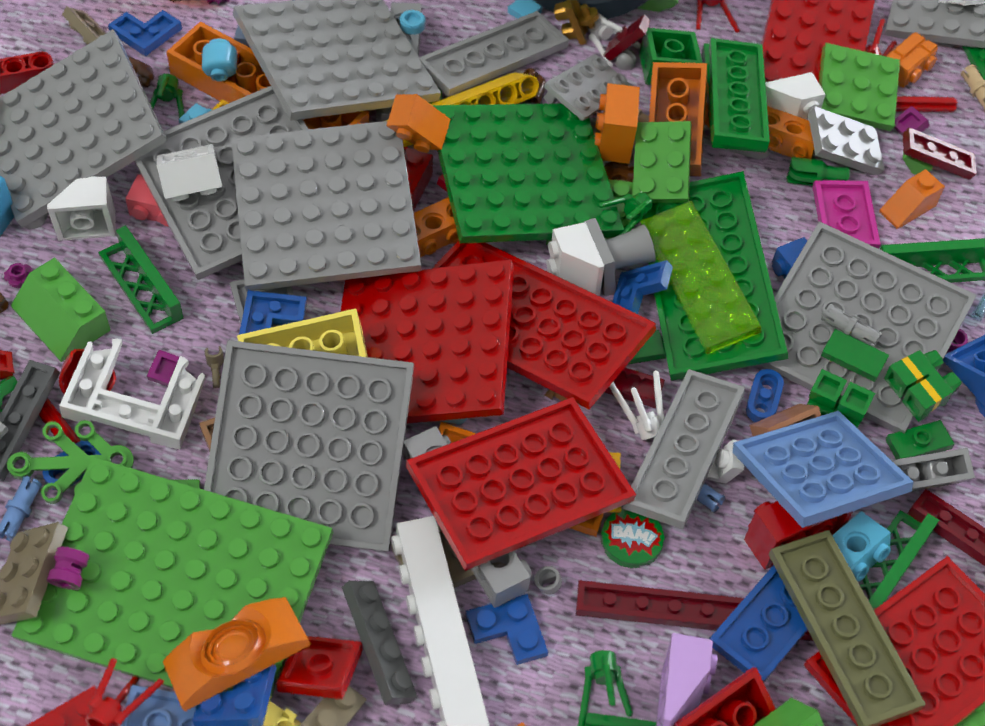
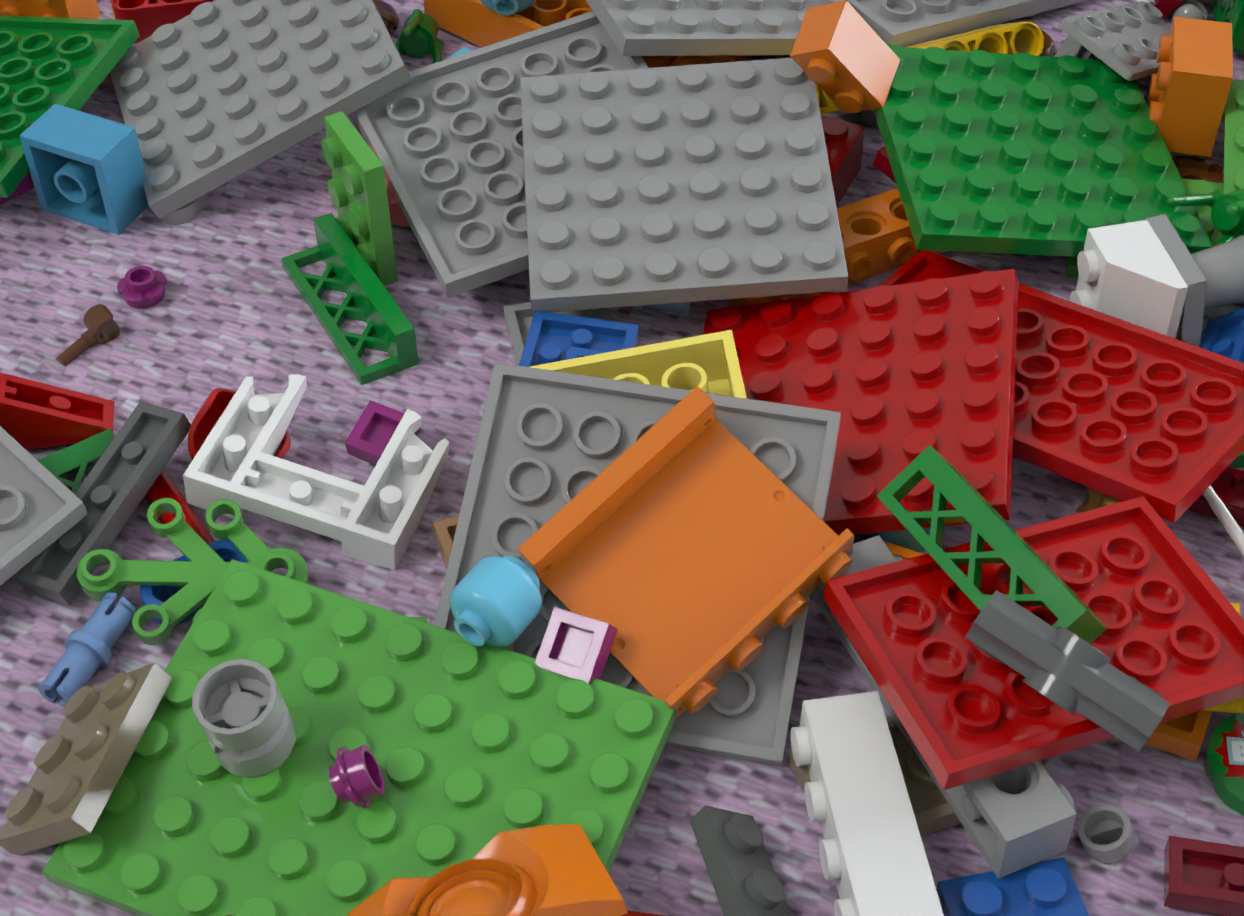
camera: 10 degrees right, 10 degrees down
bright green slope [11,257,111,362] -> none
white slope [47,176,116,241] -> none
magenta wheel [47,547,90,590] -> none
white slope [156,144,222,201] -> none
dark tan hand [205,346,224,388] -> none
none -> light grey wheel [192,659,296,778]
none -> bright green plate [321,111,398,286]
none -> magenta plate [328,745,385,809]
none -> medium azure head [450,555,542,647]
none -> orange panel [518,386,854,720]
none -> plate [535,607,618,685]
none -> green fence [877,445,1107,644]
none -> dark grey piece [965,590,1171,752]

